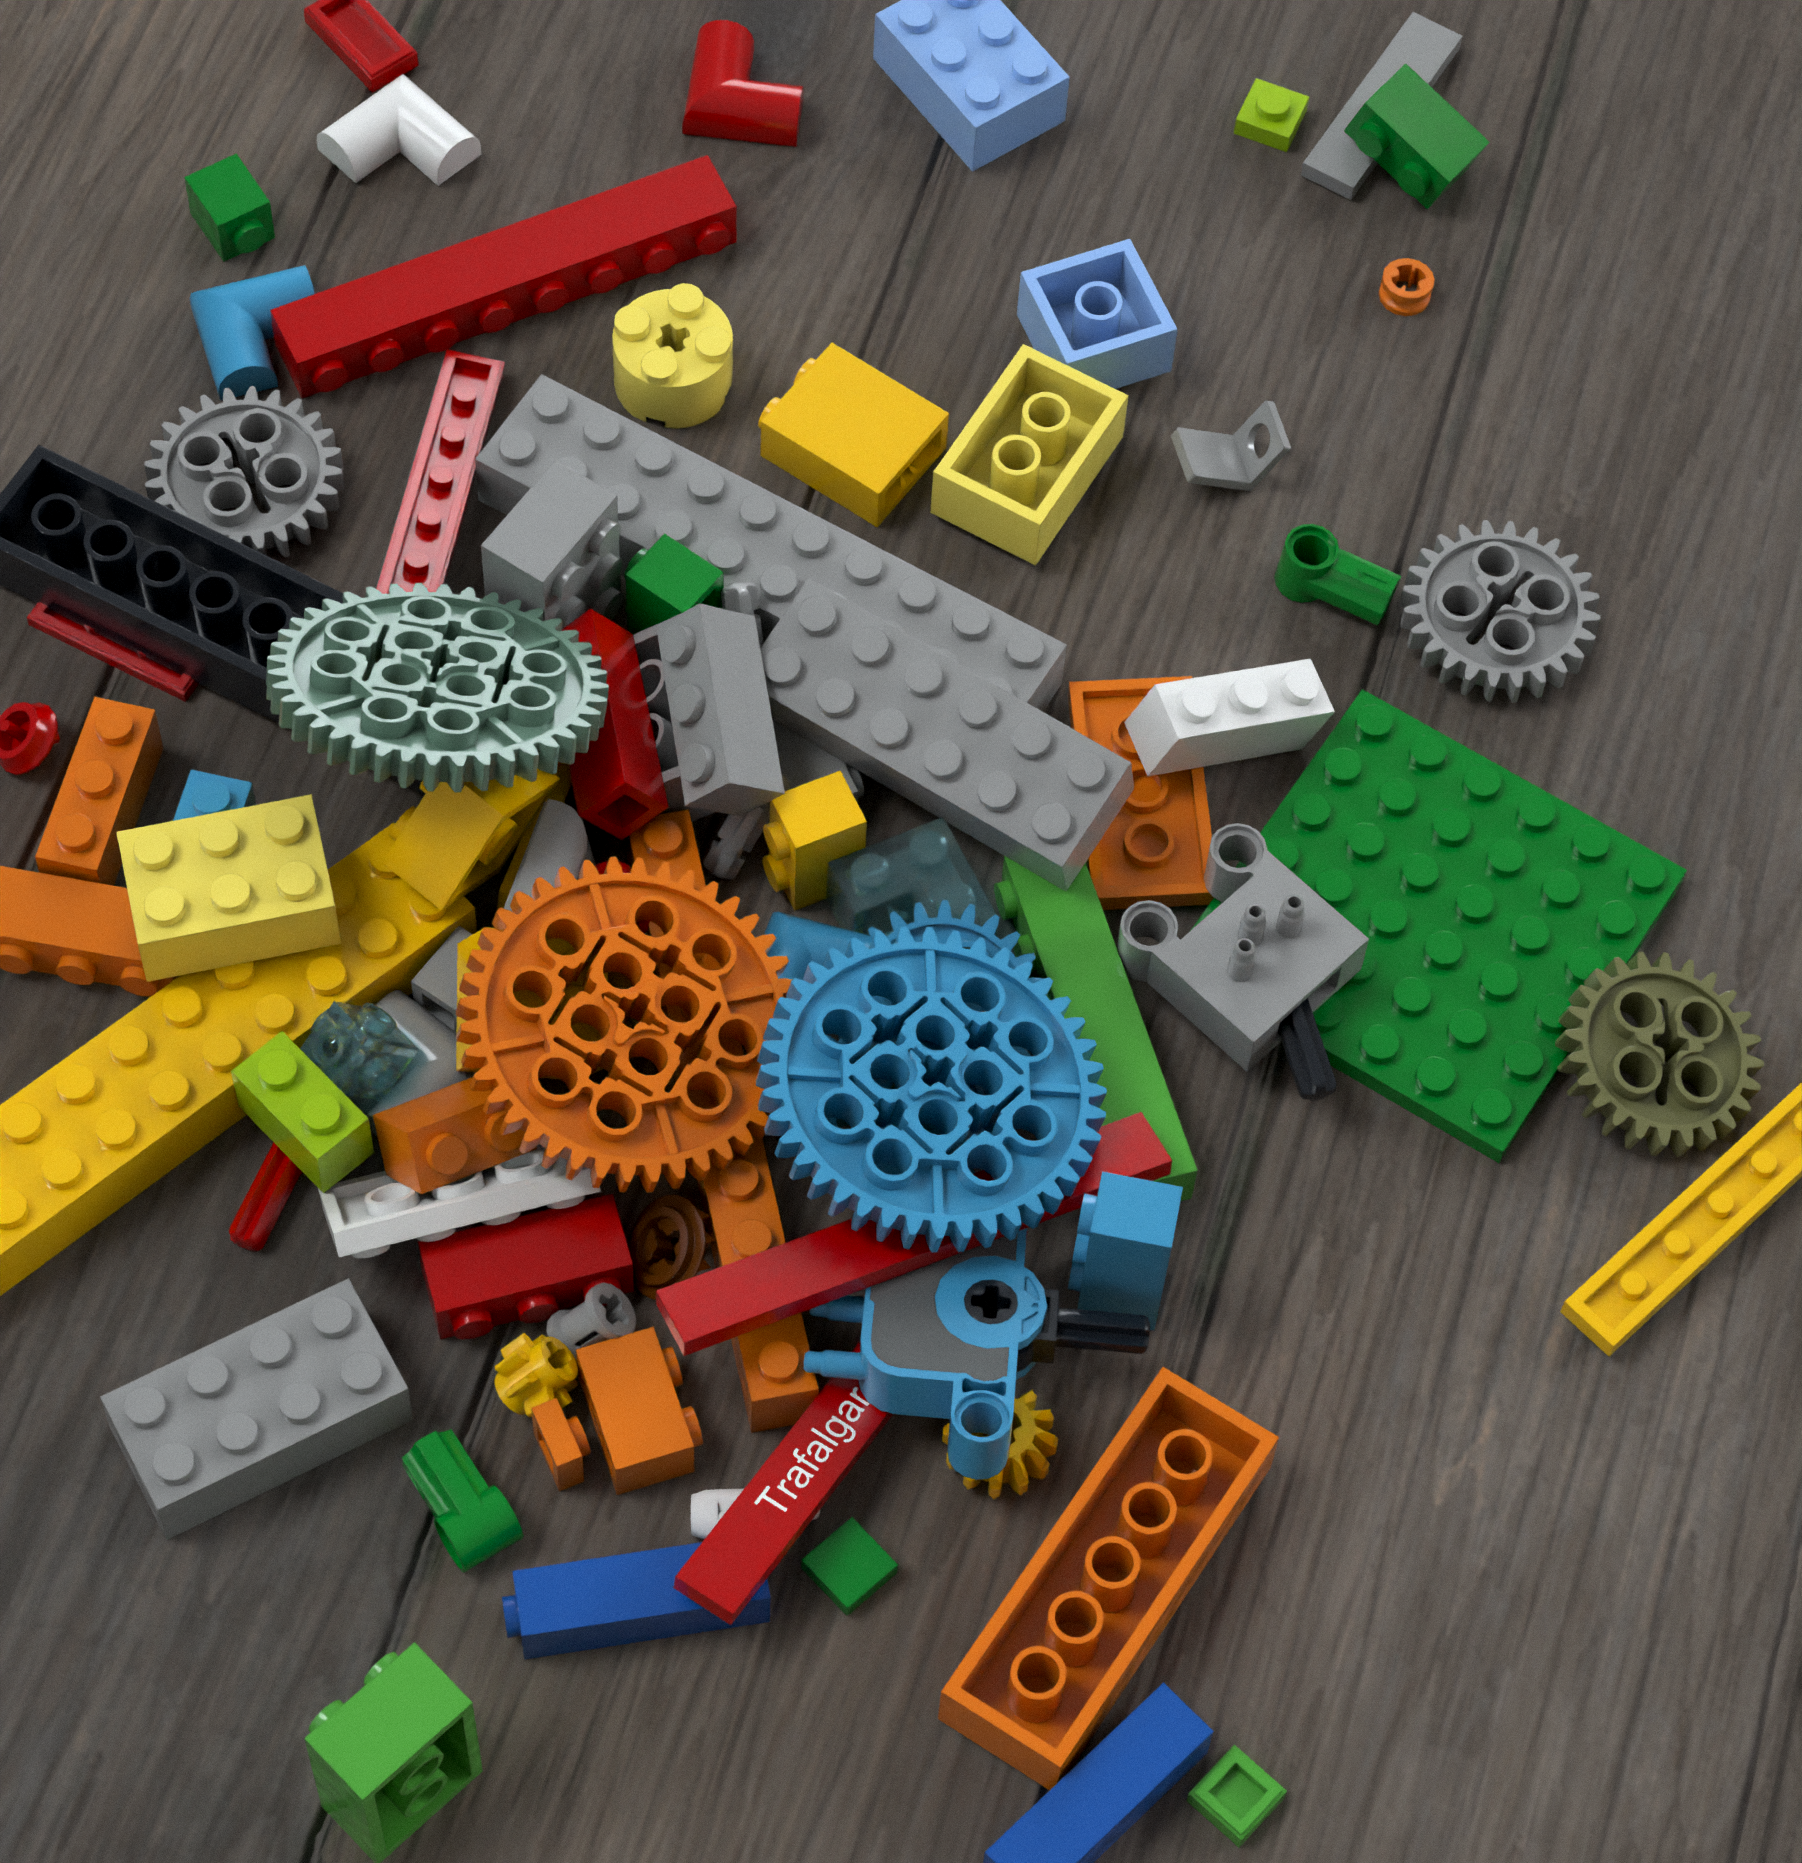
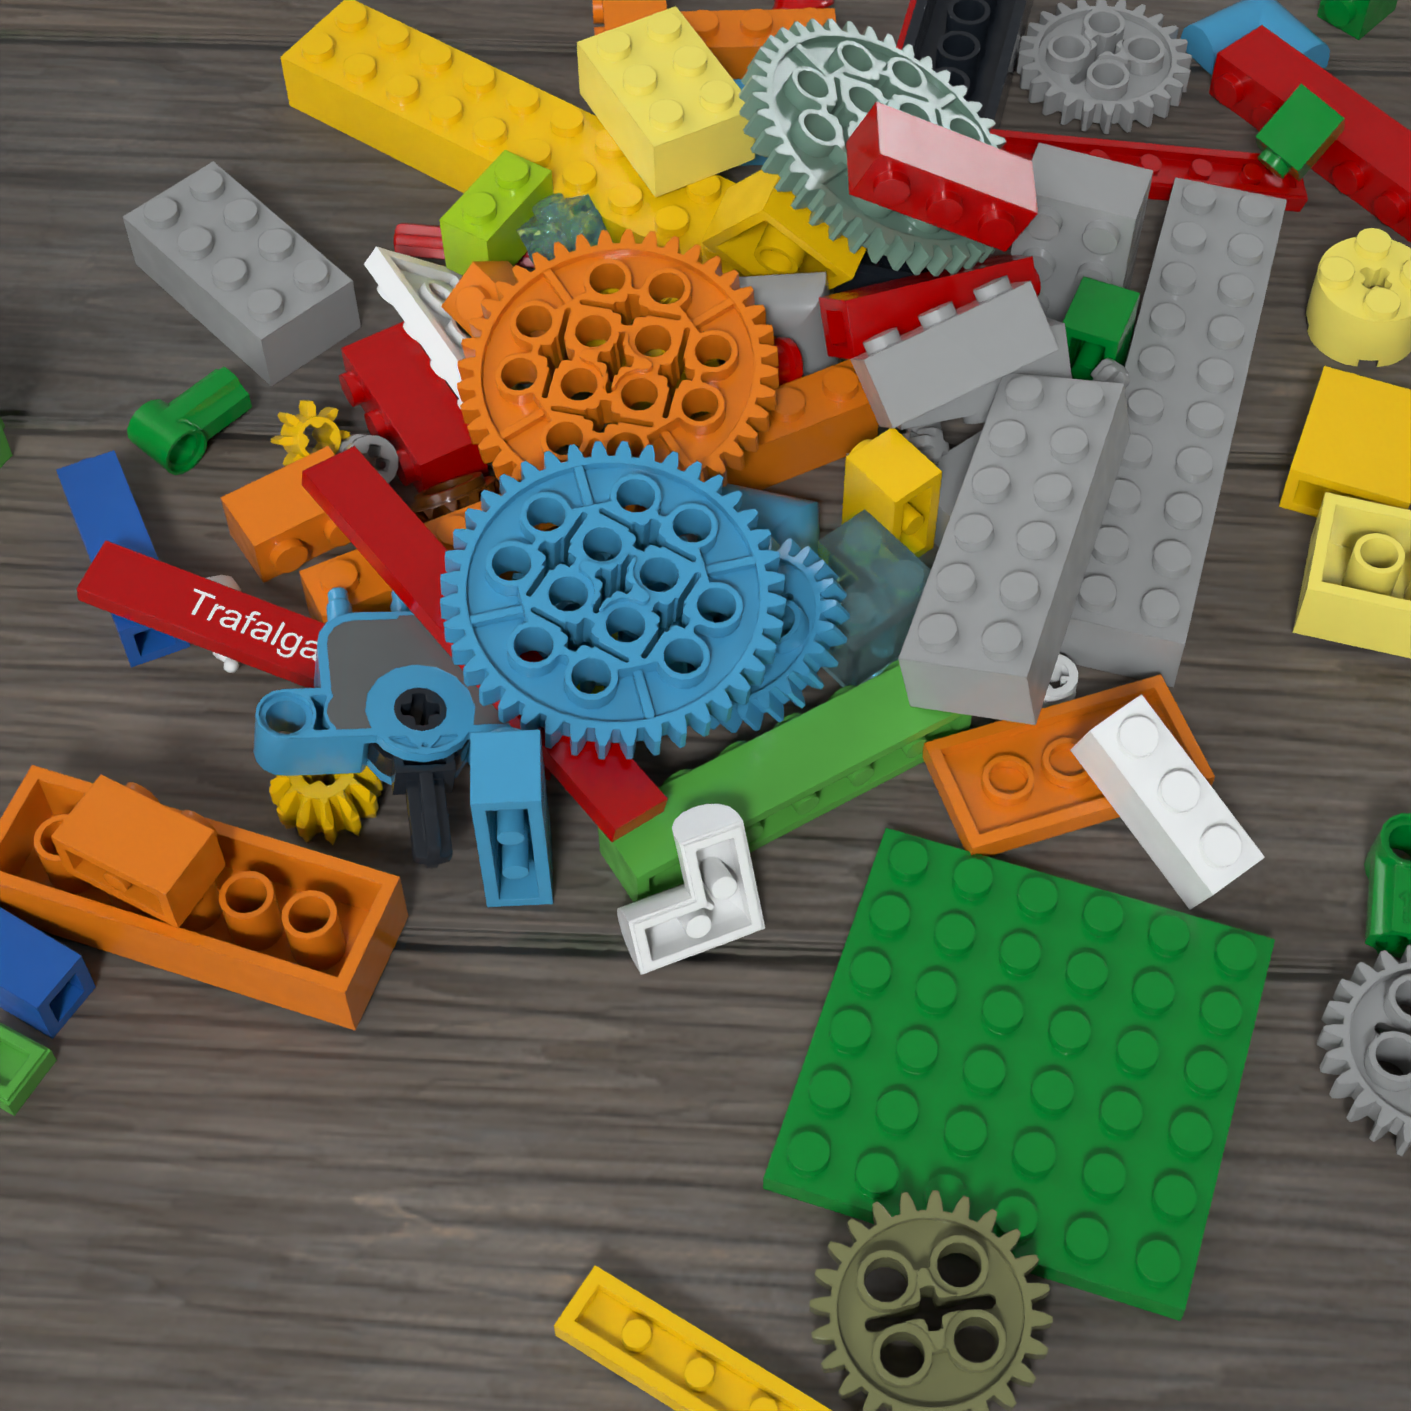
camera: 80 degrees right, 5 degrees down
orange plate [531,1398,591,1492] -> none
green tile [801,1517,898,1616] -> none
light grey piece [1117,823,1369,1102] -> none
none -> orange brick [51,774,226,929]
none -> white brick [617,804,765,975]
none -> red brick [846,101,1038,252]
none -> green brick [1255,83,1345,181]

